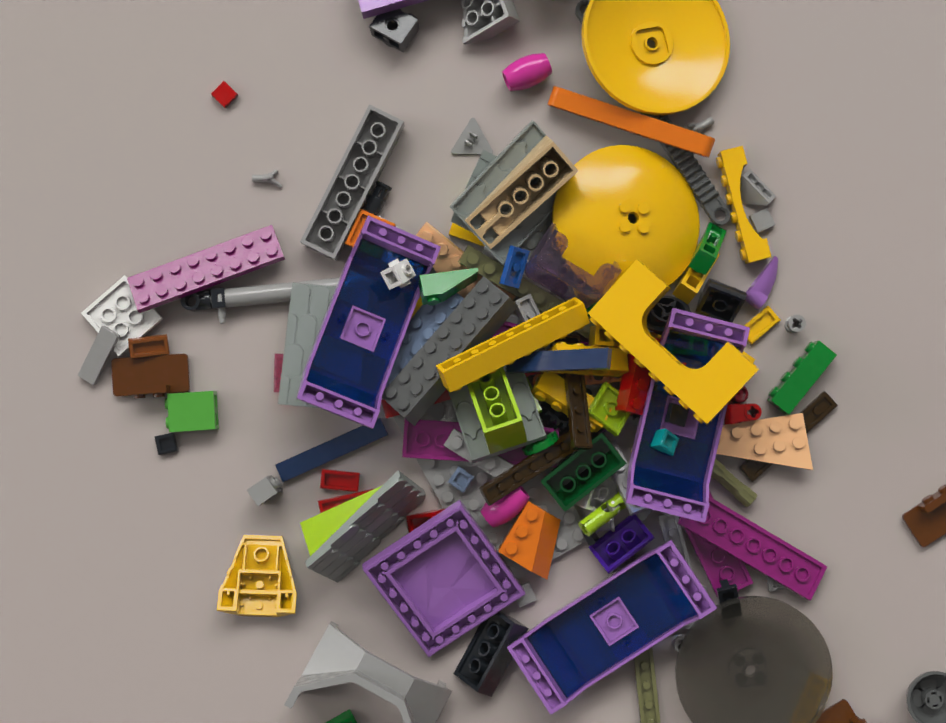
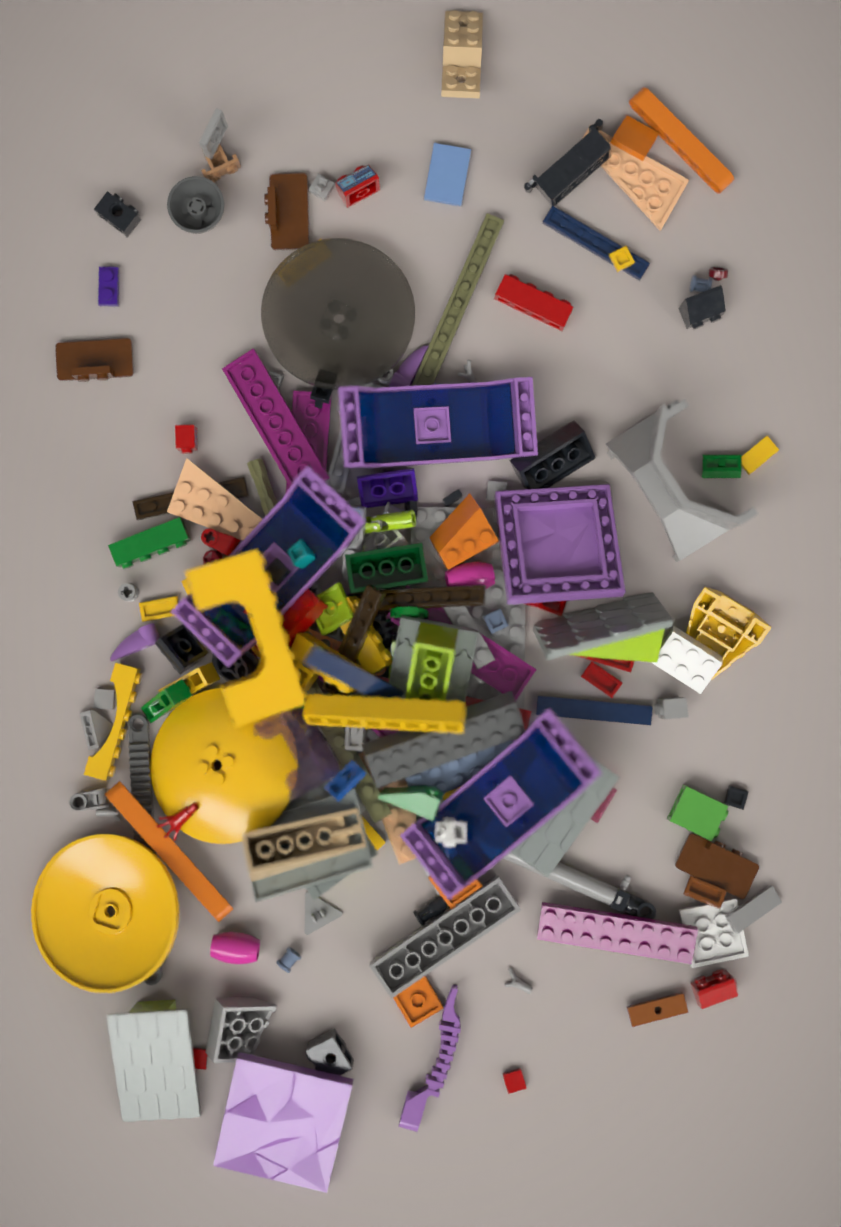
camera: 150 degrees left, 0 degrees up
none -> light grey piece [69,788,109,811]
none -> red piece [156,802,199,841]
none -> red brick [175,425,198,454]
none -> sand blue bush [276,947,302,973]
none -> medium lavender piece [389,345,429,387]
none -> orange tile [393,975,444,1028]
none -> medium lavender piece [398,985,461,1132]
none -> black tile [442,489,462,507]
none -> light grey bar [458,360,477,383]
none -> dark orange tile [627,992,689,1027]
none -> white brick [651,626,723,694]
none -> red slope [690,969,738,1009]

